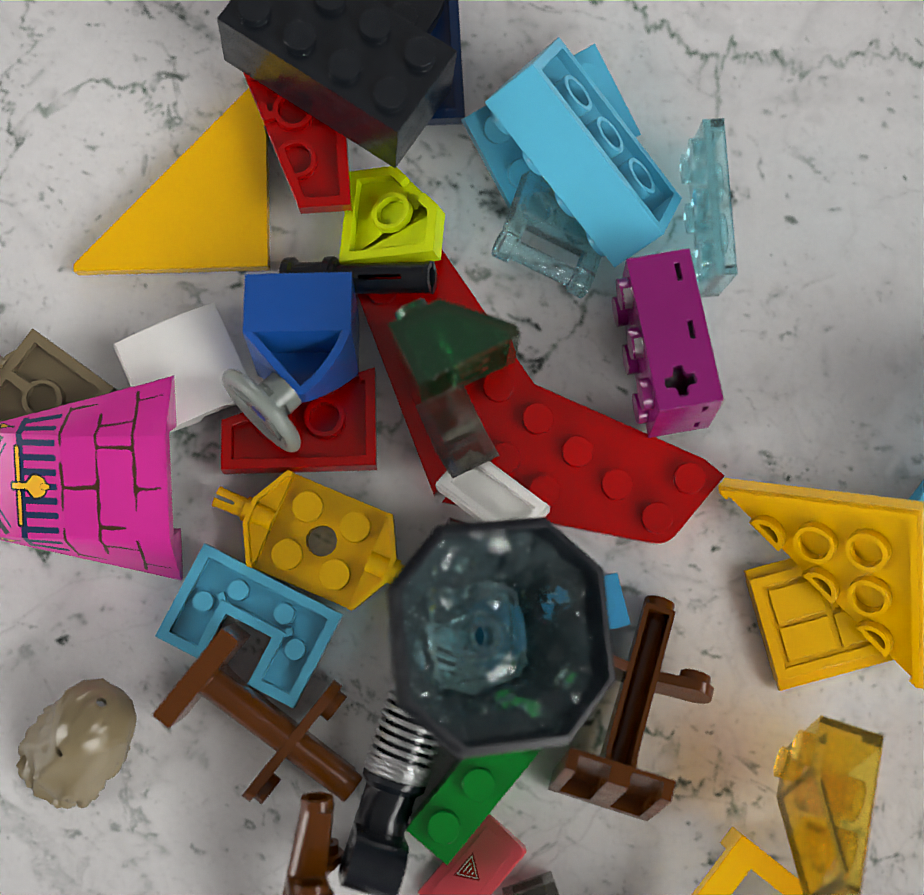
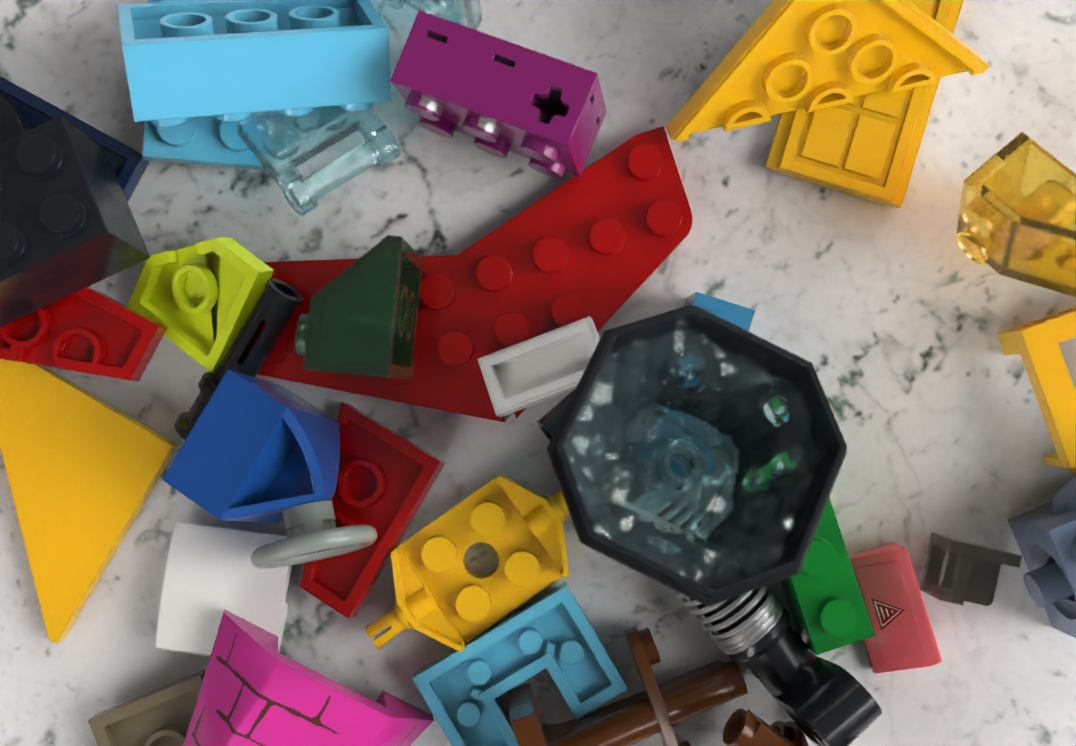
camera: 55 degrees left, 5 degrees up
clear smoke panel [416,384,499,479] -> none
reddish brown piece [548,595,714,821] -> none

